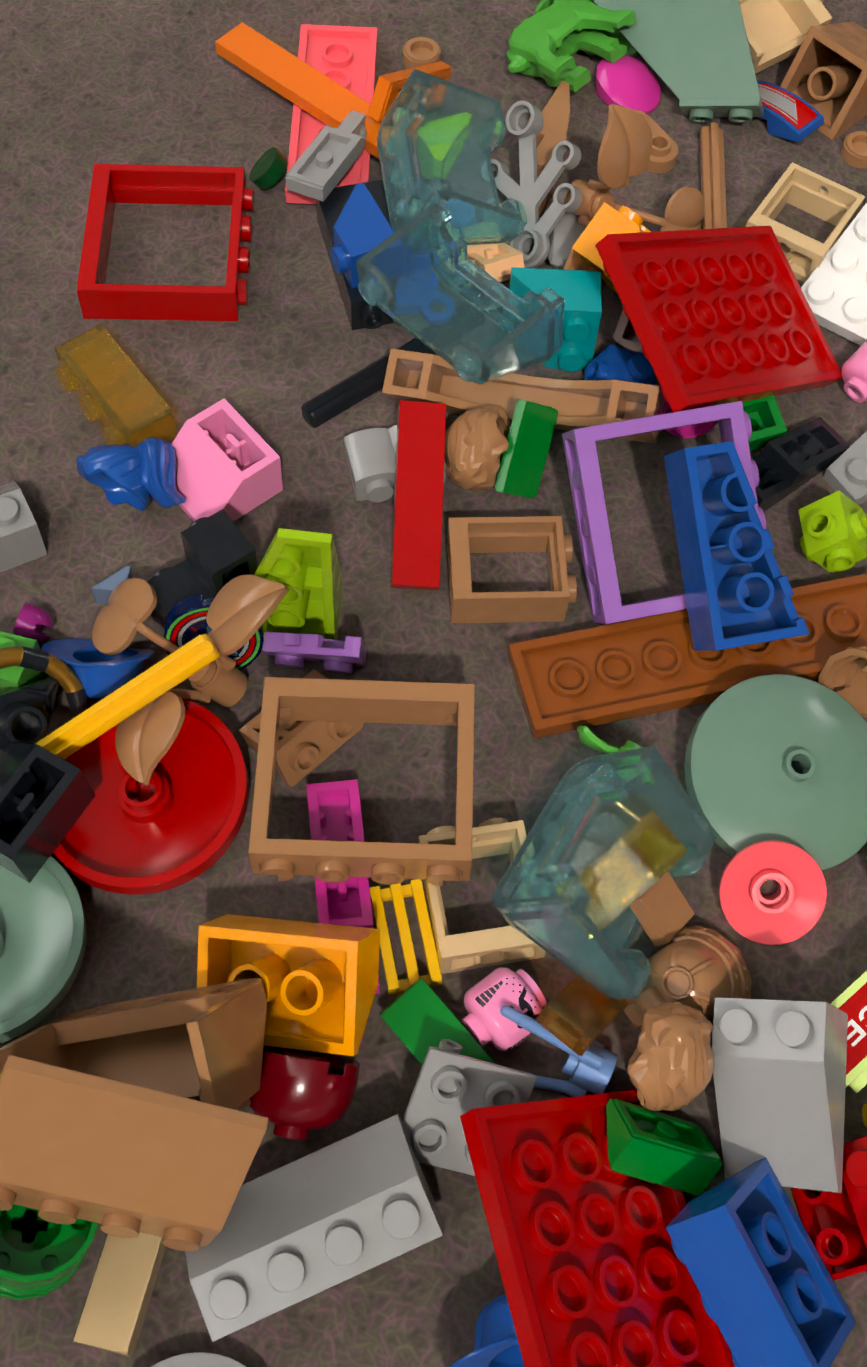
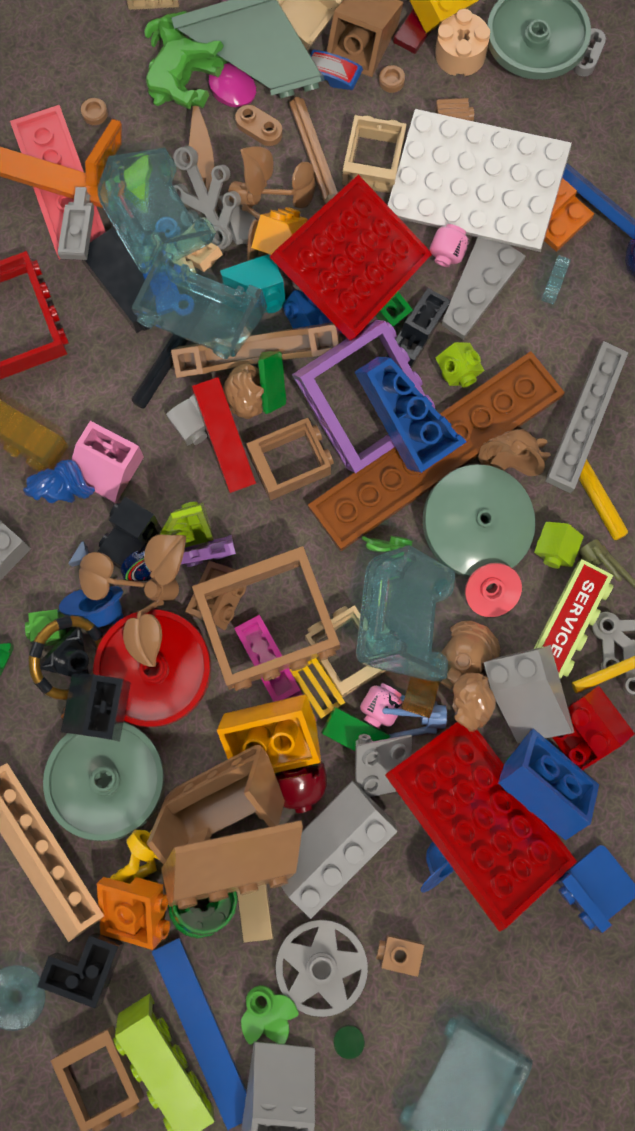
camera: 15 degrees left, 15 degrees up
magenta hinge [13,602,54,644] -> none
yellow axle [35,634,220,760] -> none
dark green tile [249,147,288,190] -> none
blue slope [329,182,400,288] -> none
clear yellow slope [558,810,688,936] -> none
green slope [606,1098,723,1195] -> none
medium nougat tile [627,870,695,947] -> none

